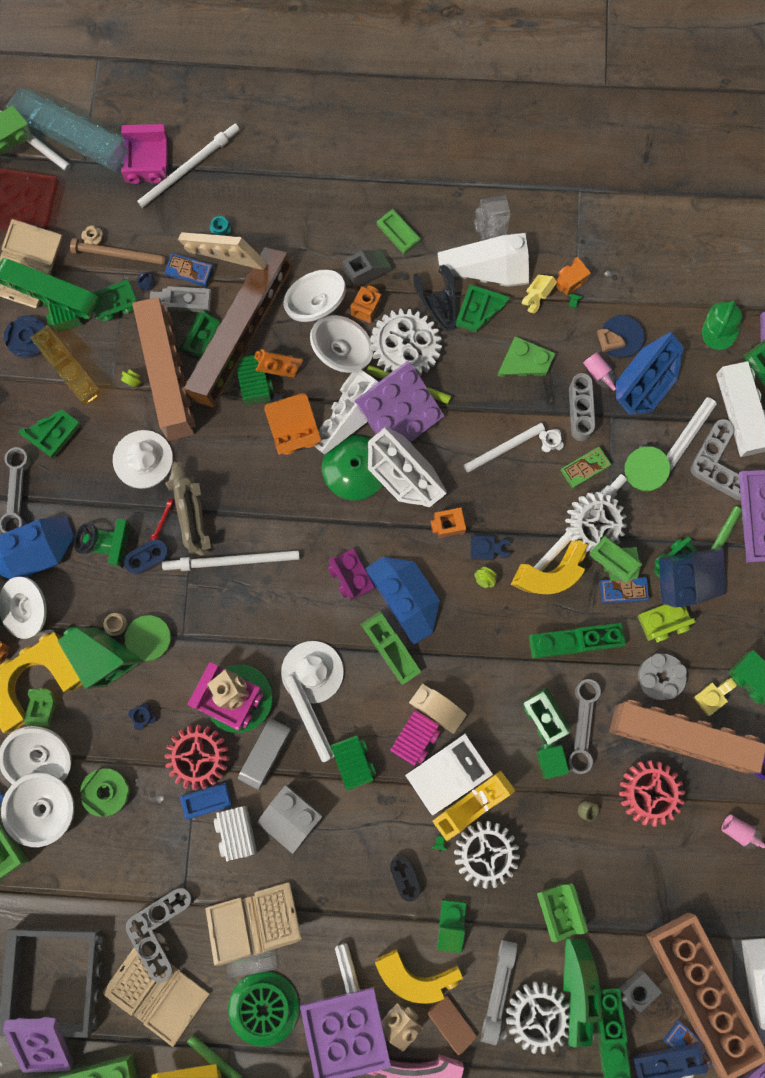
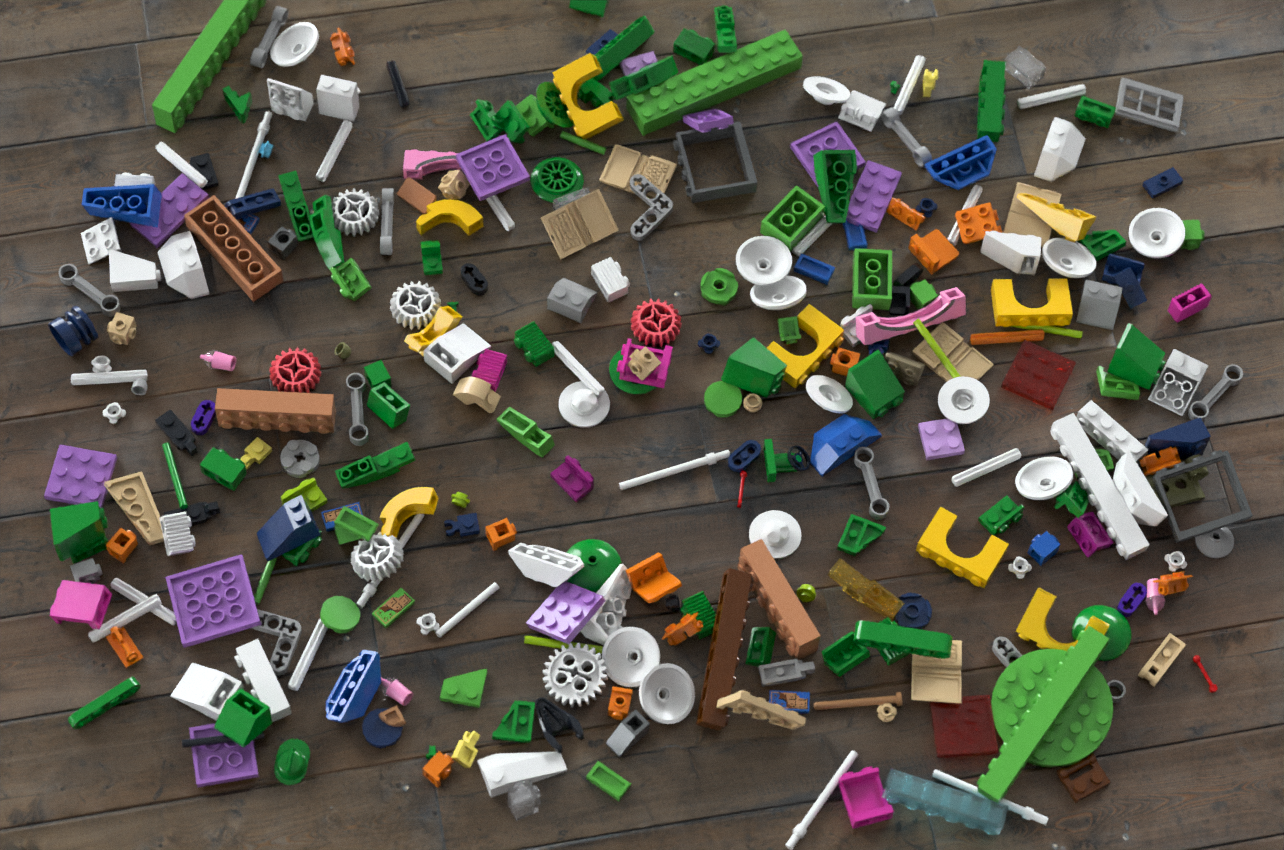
camera: 160 degrees right, 15 degrees down
dark blue hinge [137,272,156,291] -> none
dark tan animal [165,461,211,556] -> none
blue tile [180,783,233,820] -> none
teal plate [210,216,231,236] -> none
light grey beam [238,718,292,790] -> none
blue wedge [364,557,440,646] -> none
light grey beam [569,373,595,442] -> none

